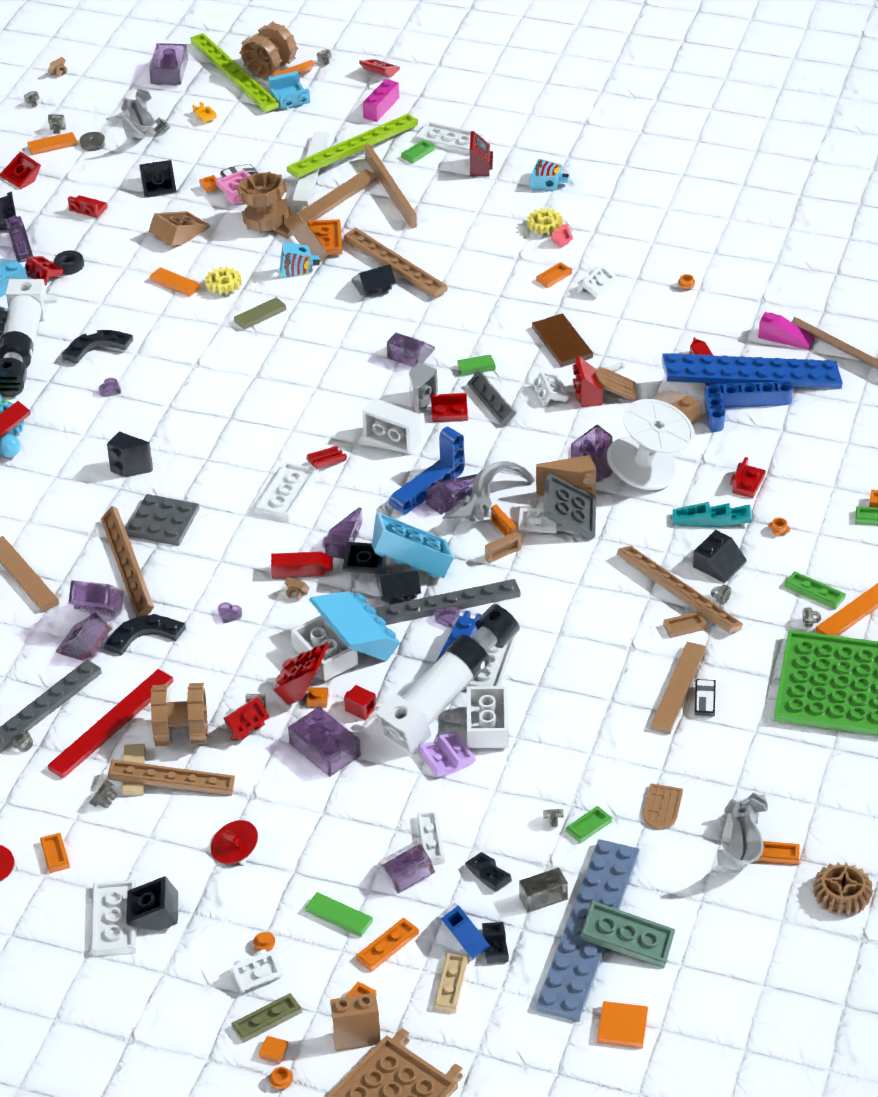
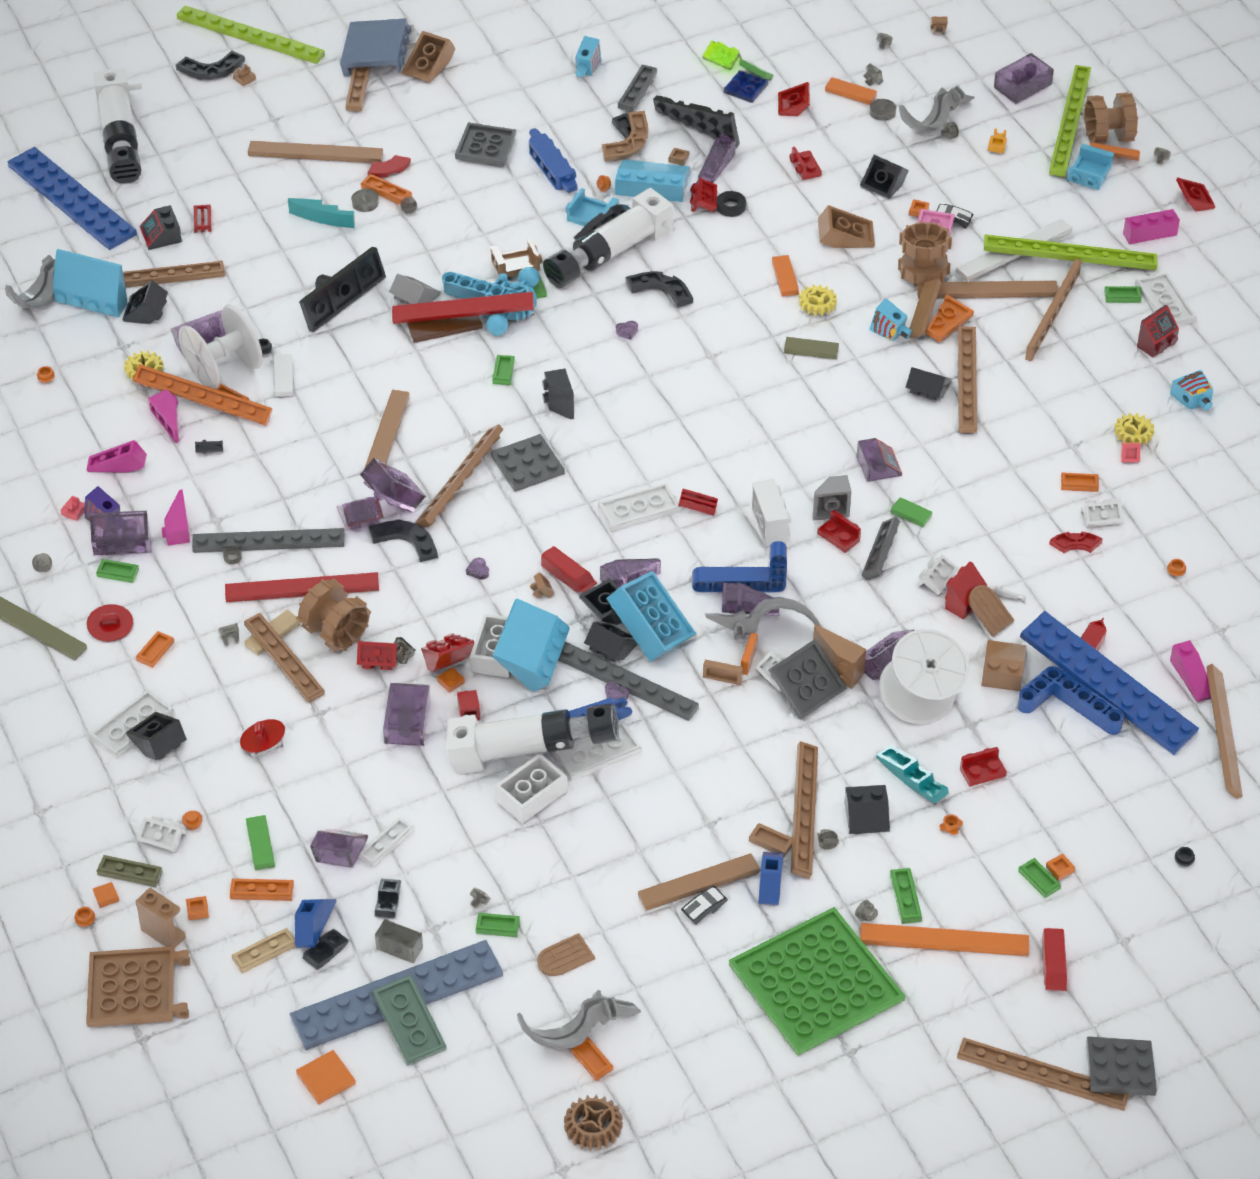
camera: 45 degrees right, 5 degrees up
lavender slope [418,732,476,778] -> none
reddish brown tile [531,313,593,367] -> none
none -> bright green tile [492,354,515,385]
none -> blue slope [758,851,784,905]
none -> red tile [1049,531,1103,553]

